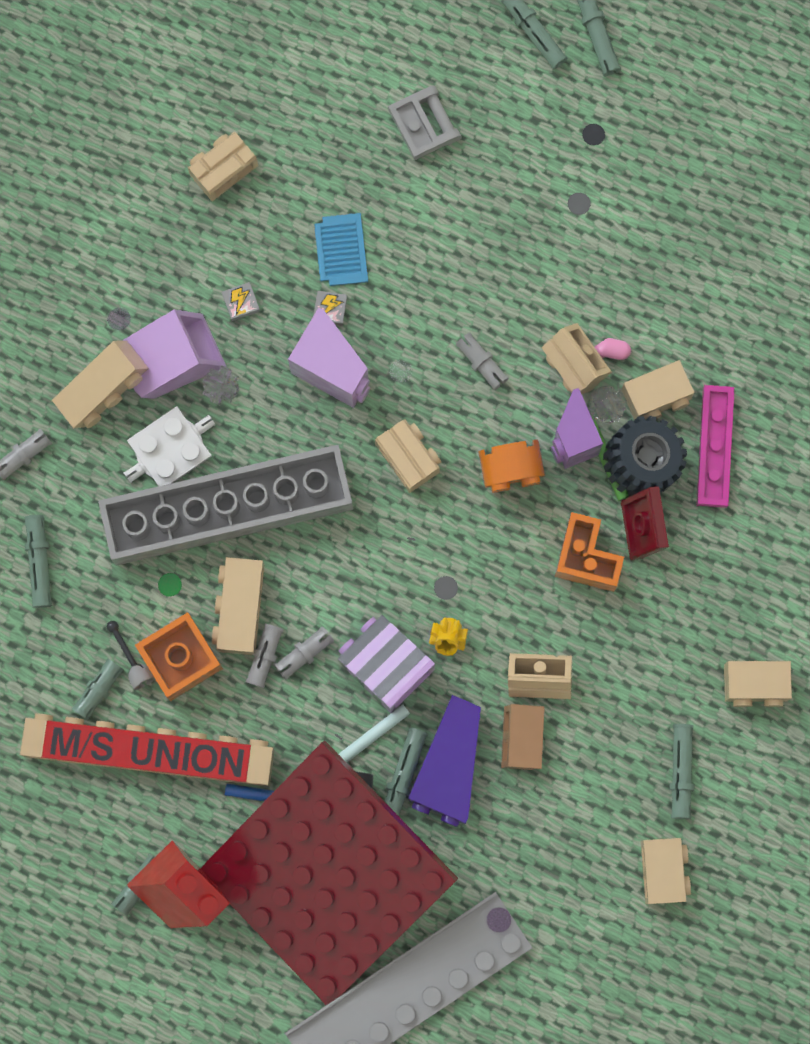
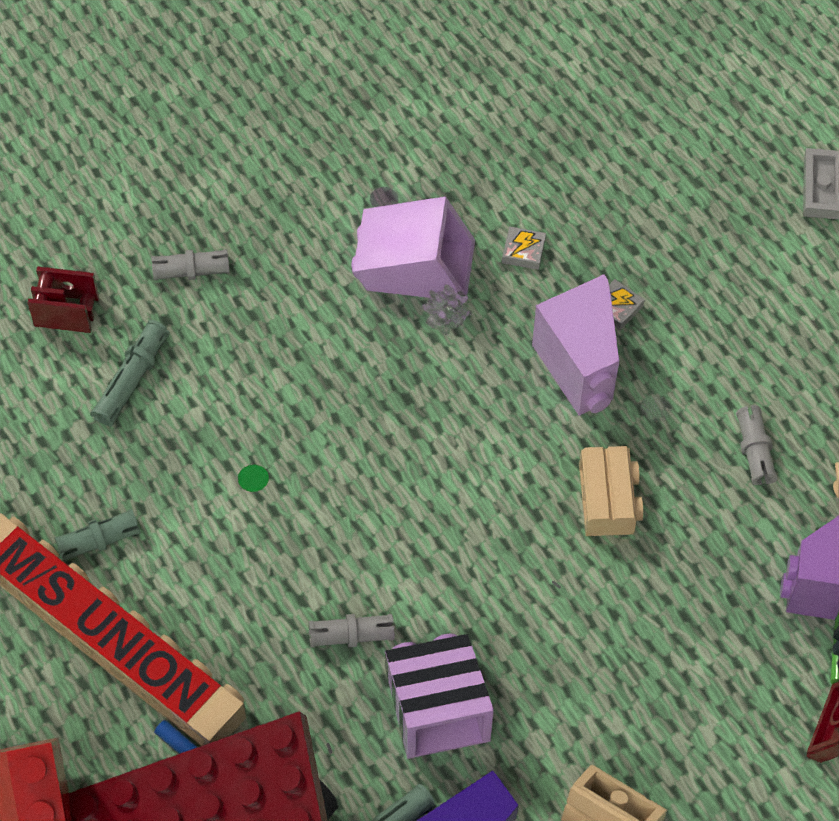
camera: 30 degrees right, 20 degrees down
tan brick [52,340,149,428] -> none
light grey brick [98,445,353,566] -> none
hinge [106,621,155,690] -> none
white plate [123,406,215,486] -> none
orange brick [135,612,223,701] -> none
tan brick [188,132,258,201] -> none
tan brick [212,557,264,655] -> none
light grey pin [245,623,283,688] -> none
dark azure window [314,213,368,286] -> none
light aqua bar [339,704,410,762] -> none
yellow gear [429,617,468,656] -> none
dark grey piece [434,576,458,600] -> none
orange brick [478,440,545,493] -> none
orange brick [555,512,624,592] -> none

